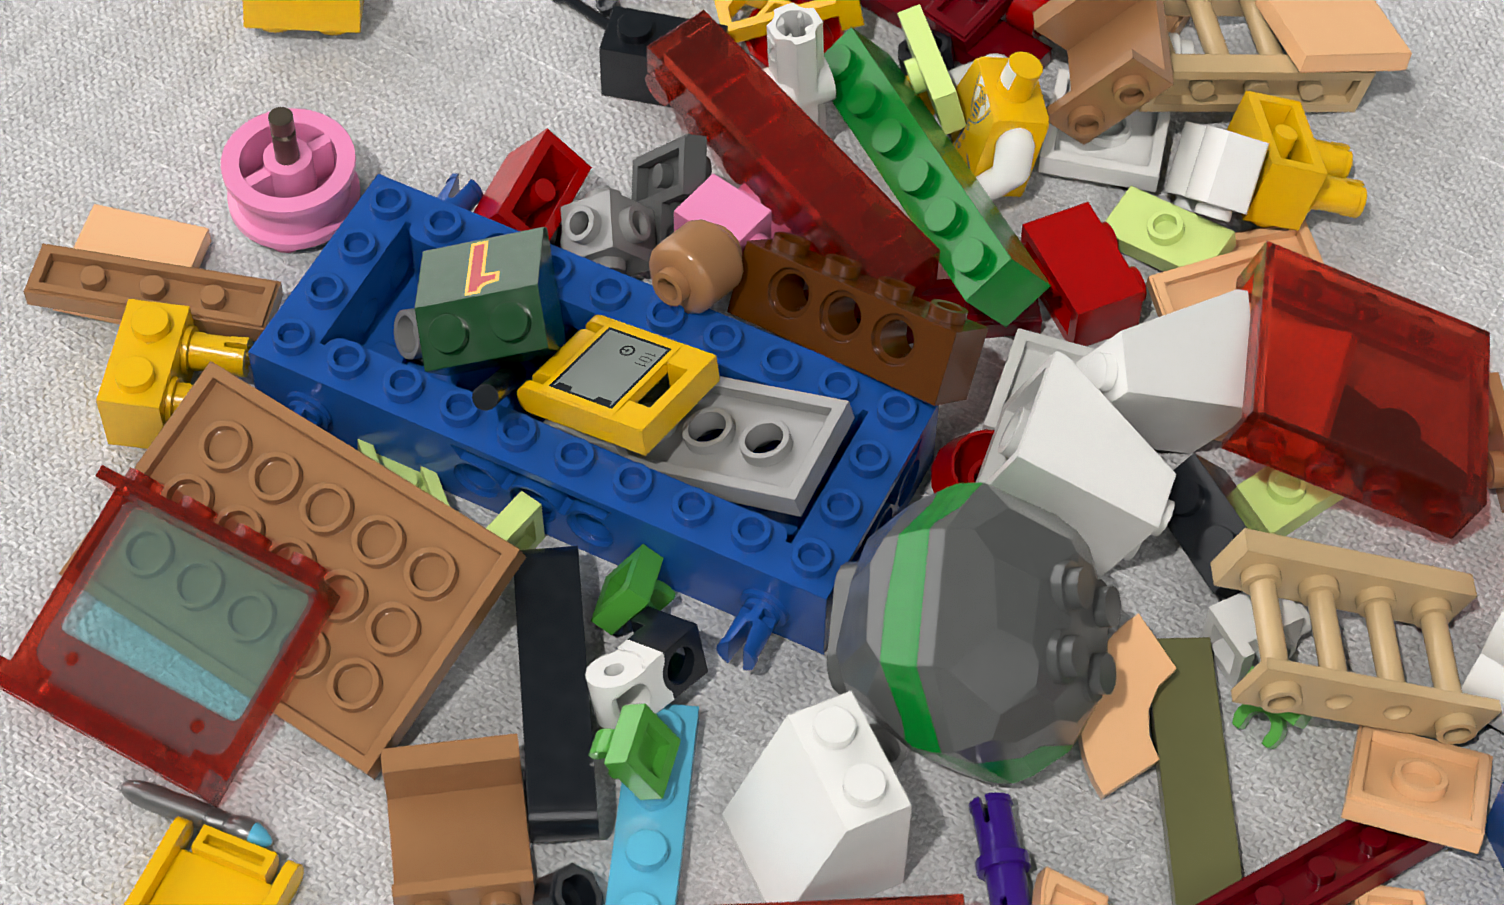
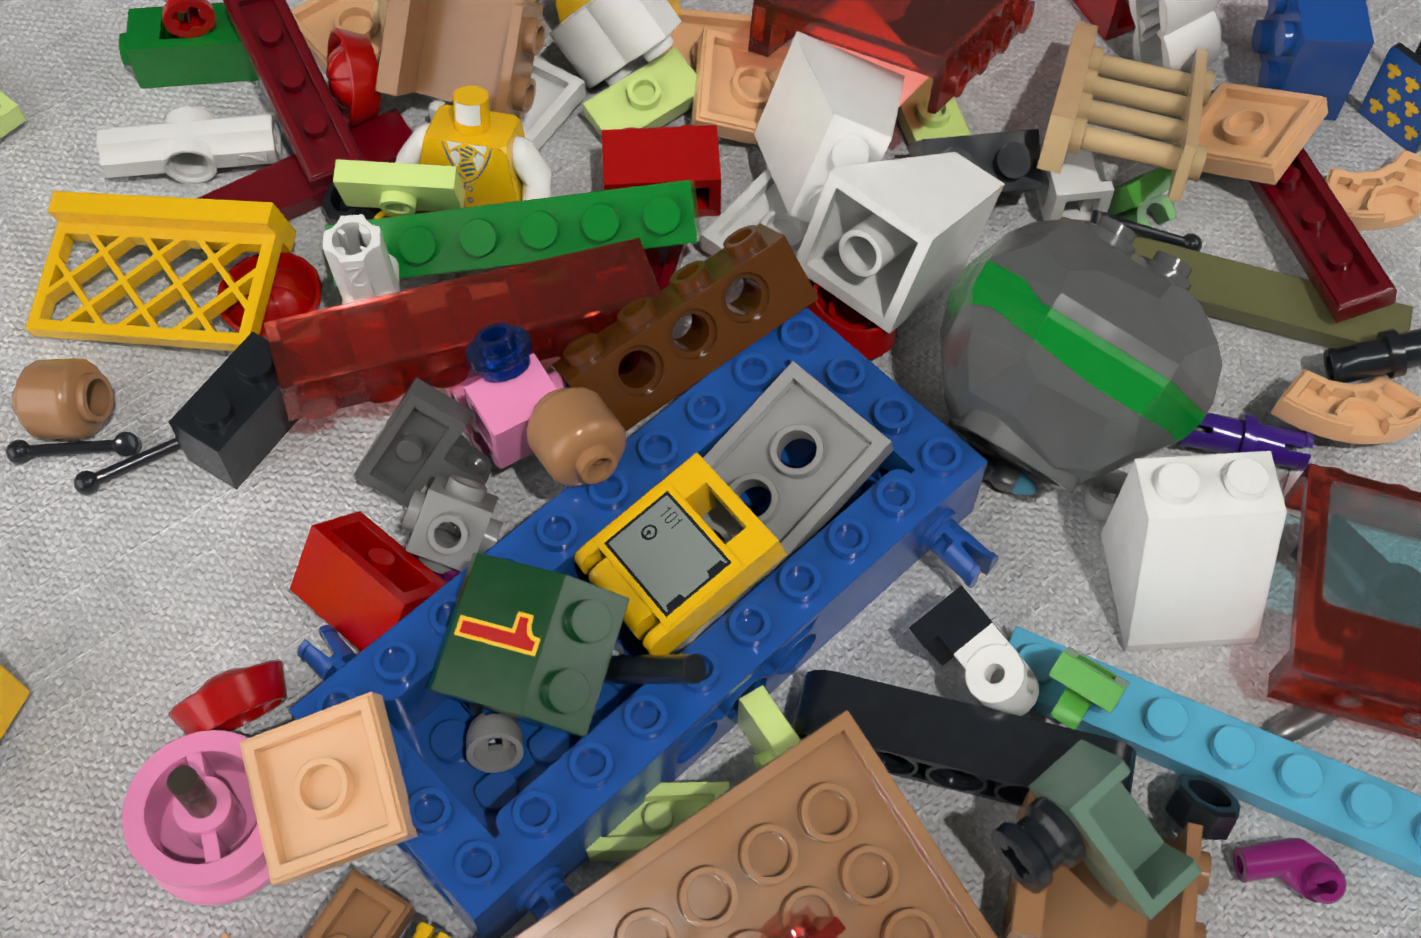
camera: 70 degrees left, 5 degrees up
bright green tile [591,544,676,635] -> none
none -> red hat [168,659,288,735]
none -> light nougat tile [240,692,418,886]
none -> clear blue plate [466,323,533,383]
none -> black wheel [991,797,1087,894]
none -> sand green panel [1028,739,1202,920]
none -> black hinge [1090,210,1202,252]

